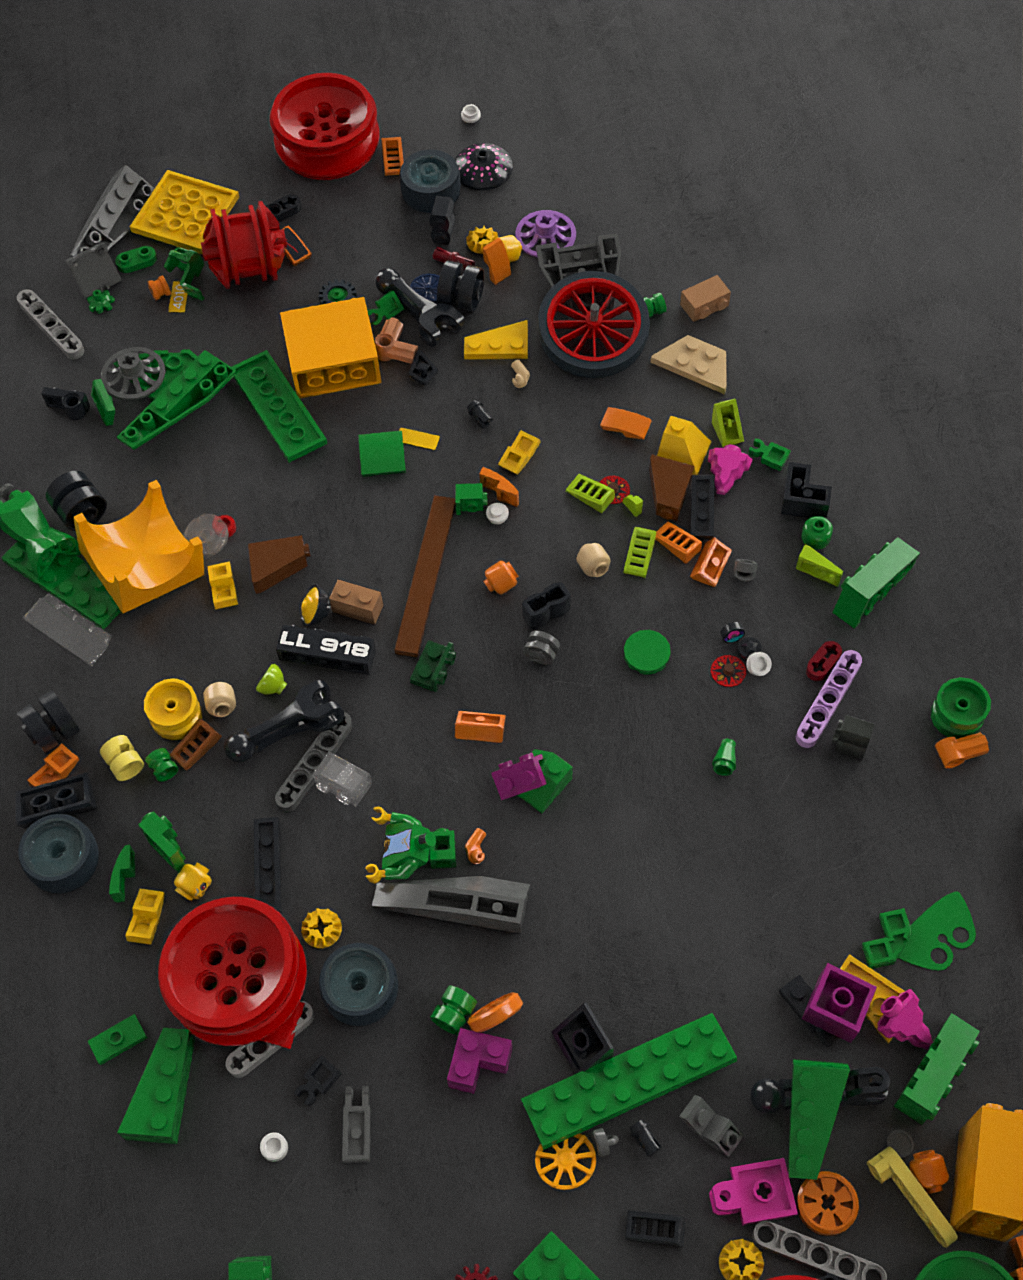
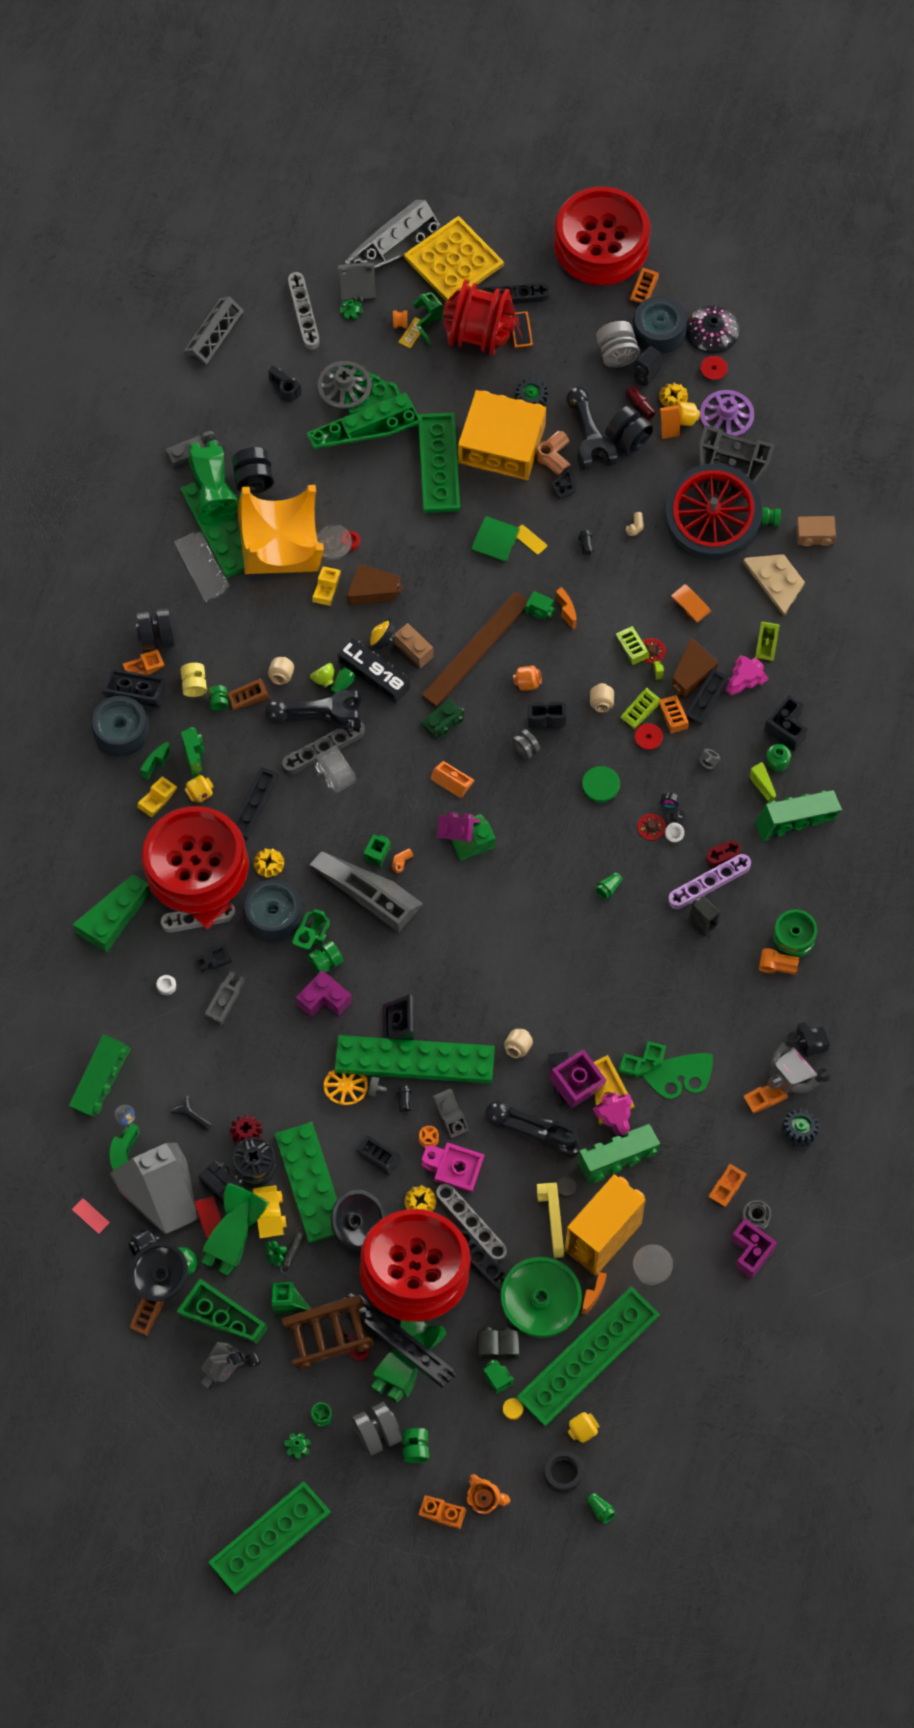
camera: 25 degrees right, 5 degrees up
green plate [88,1014,148,1065] -> none
green plate [91,379,115,426] -> none
green plate [115,246,157,273] -> none
yellow wheel [144,678,202,740] -> none
green torso [366,807,436,884] -> none
green plate [367,291,404,325] -> none
dark blue wheel [410,273,440,304] -> none
white plate [461,104,481,123] -> none
yellow wing [464,320,528,359] -> none
orange wheel [467,992,523,1033] -> none
white plate [486,503,509,525] -> none
yellow slope [498,430,541,475] -> none
yellow slope [657,416,711,475] -> none
orange slope [690,538,732,587] -> none
green plate [748,438,791,471] -> none
green wedge [788,1059,850,1180] -> none
orange wheel [796,1171,859,1236] -> none
orange head [909,1150,949,1194] -> none
none -> green piece [293,909,330,950]
none -> green cone [330,668,356,694]
none -> orange wheel [419,1126,439,1149]
none -> tan head [504,1029,533,1058]
none -> light grey wheel [596,321,640,368]
none -> red piece [635,724,663,749]
none -> red piece [701,356,728,380]

